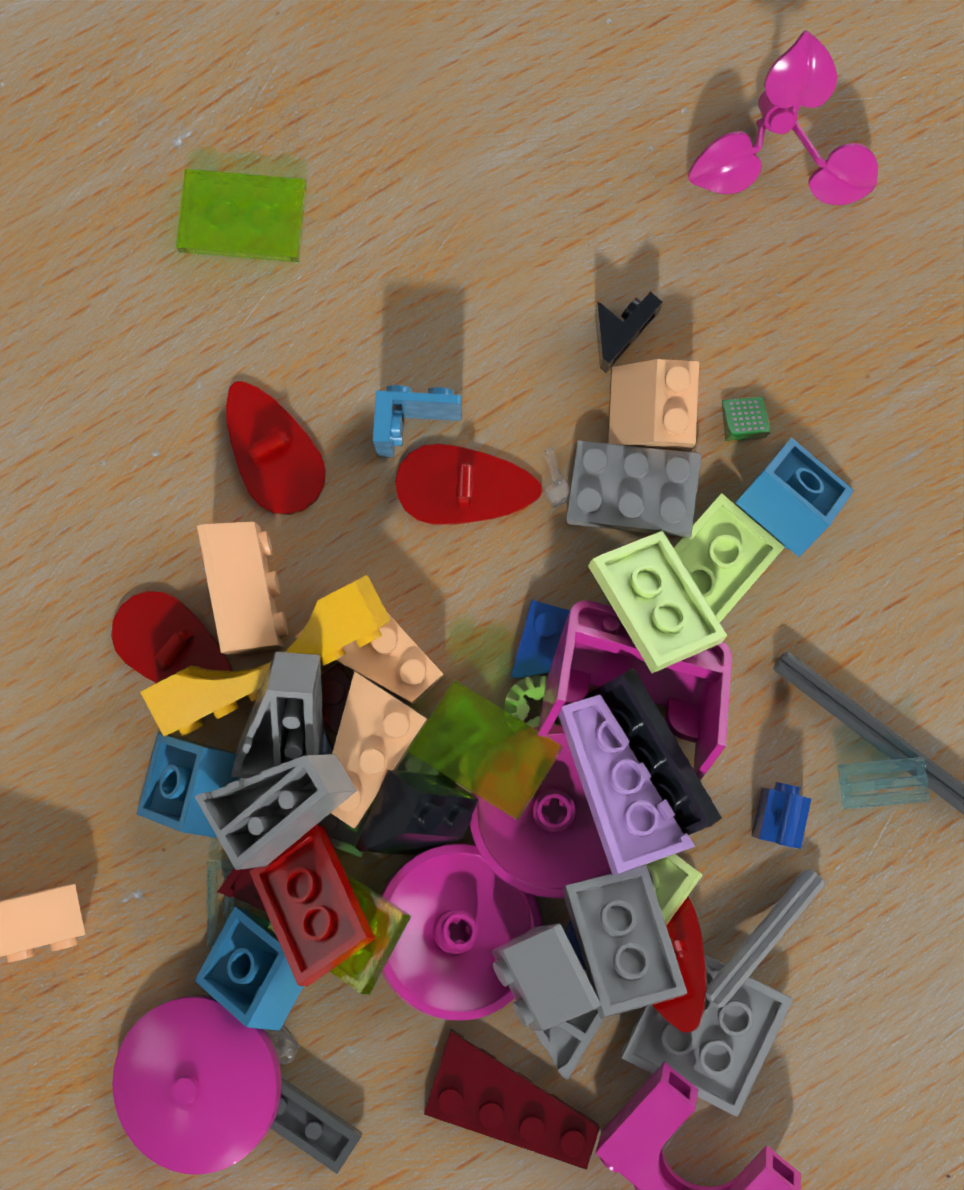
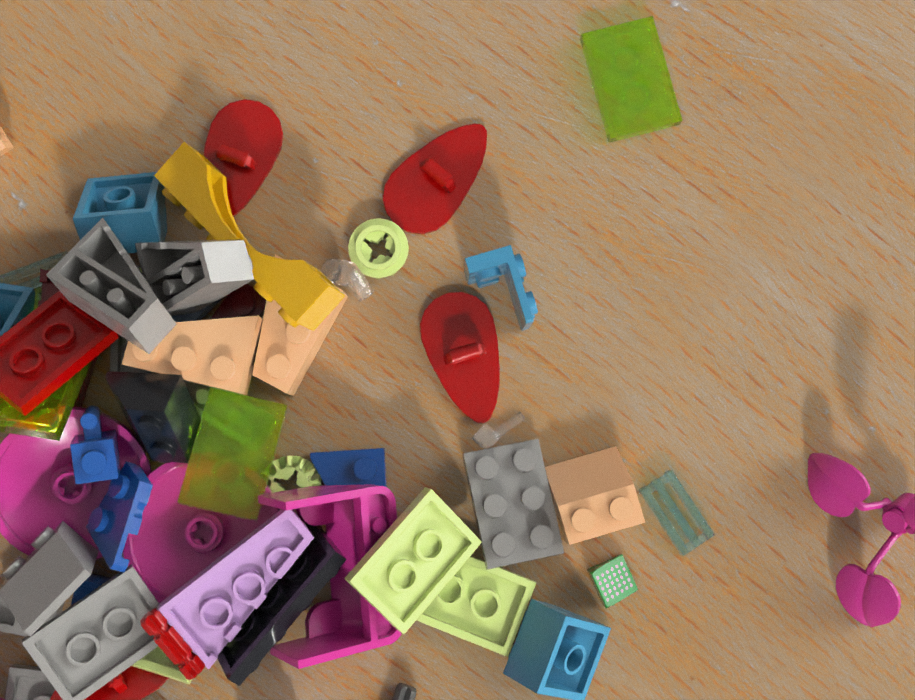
camera: 65 degrees right, 0 degrees up
light nougat slope [197,522,288,657] -> none
black slope [595,291,663,373] -> none
none -> blue brick [70,405,121,484]
none -> blue wing [86,461,153,572]
none -> red axle [140,608,205,680]
none -> clear arm [321,259,374,301]
none -> yellowish green gear [348,218,409,279]
none -> clear light blue tile [638,470,715,556]

